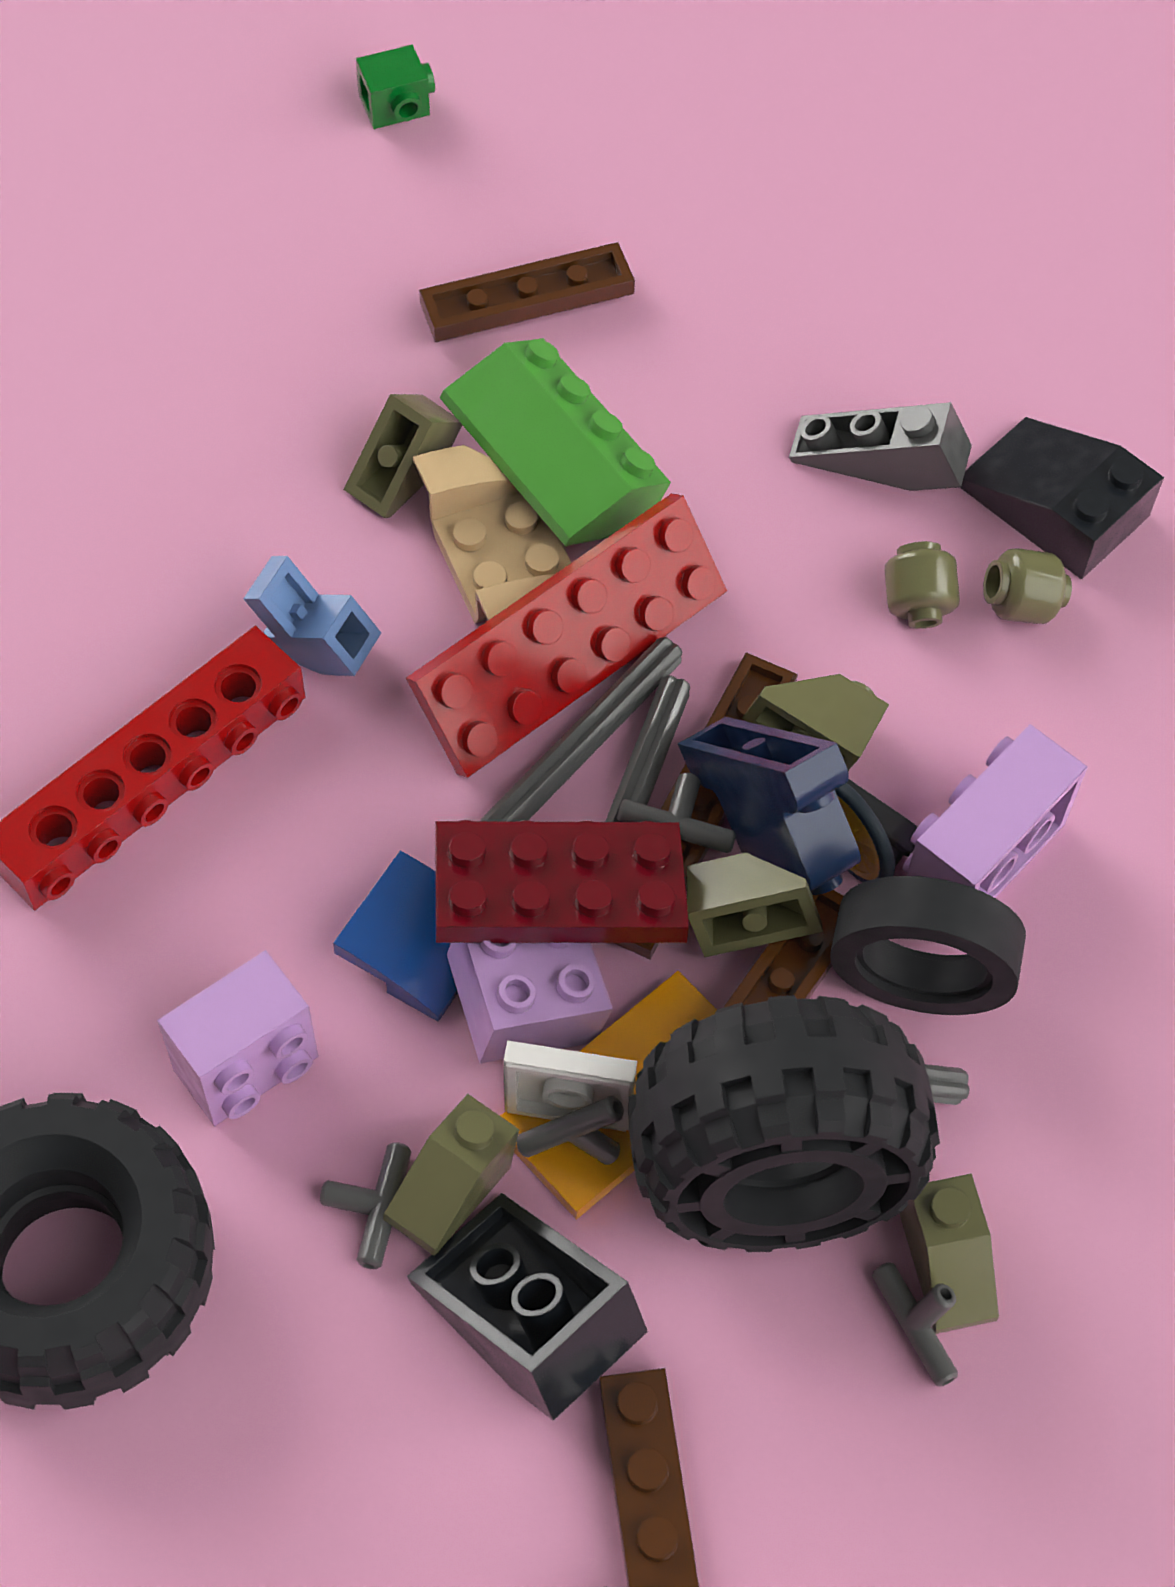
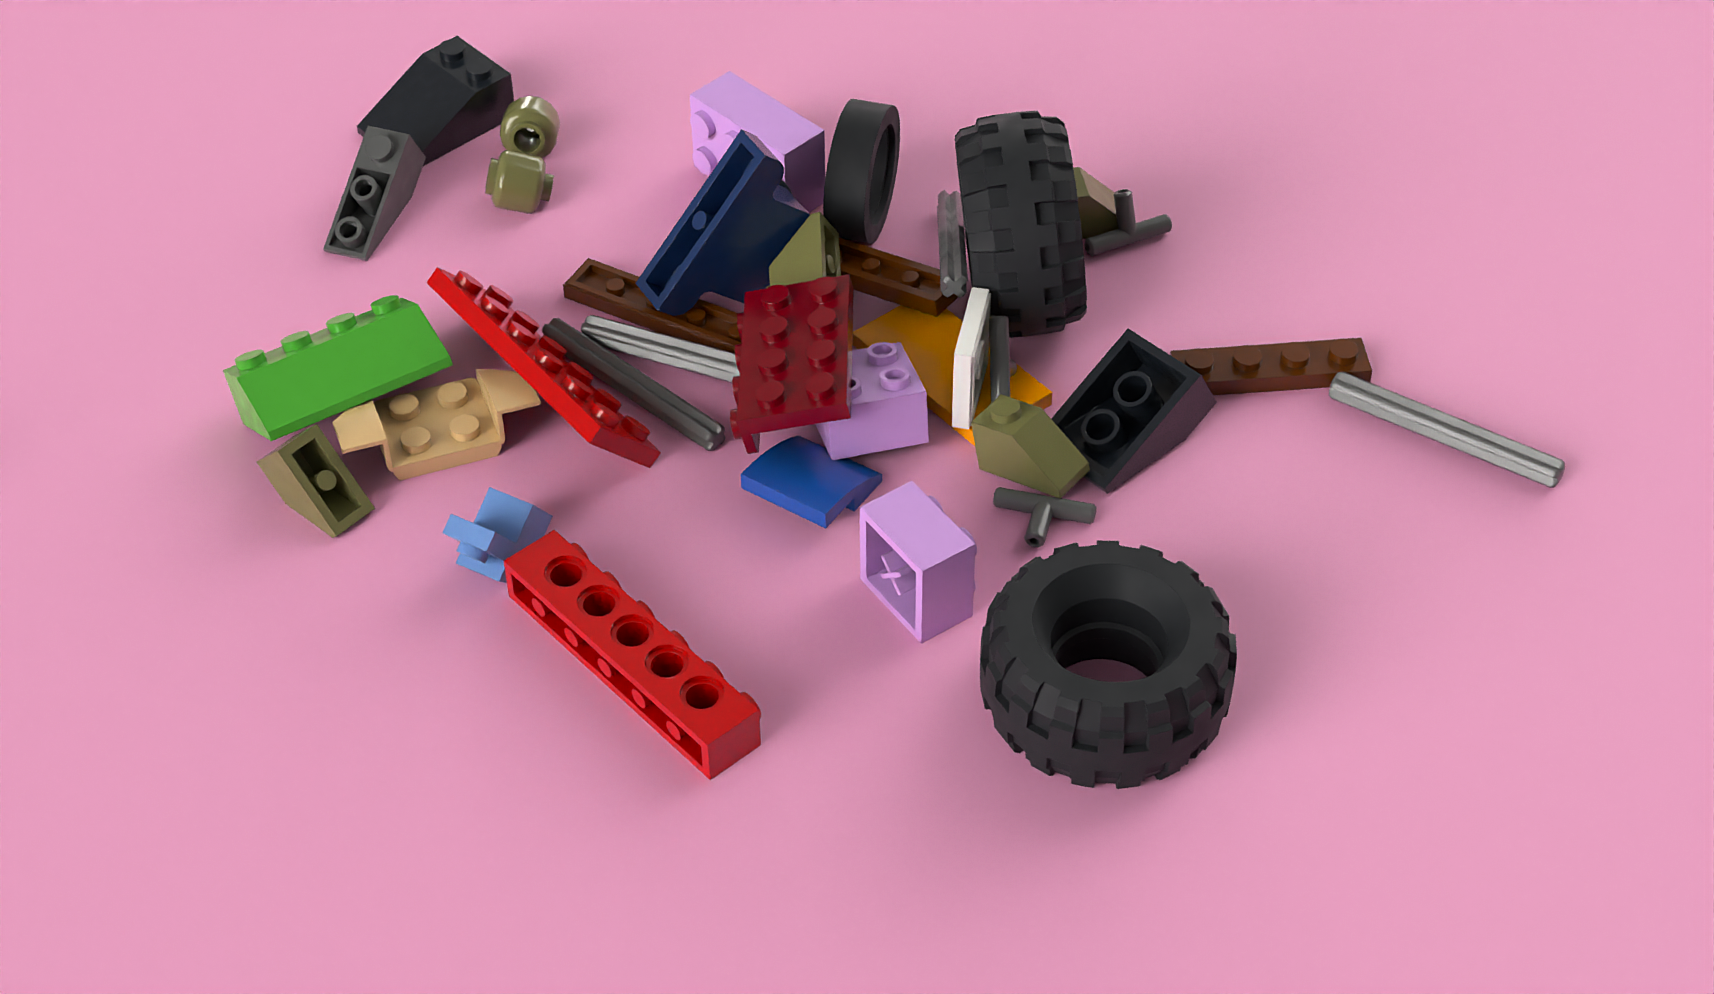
camera: 85 degrees left, 15 degrees down
reddish brown plate [419,242,635,342] -> none
dark grey piece [617,773,736,854] -> none
olive slope [742,674,889,771] -> none

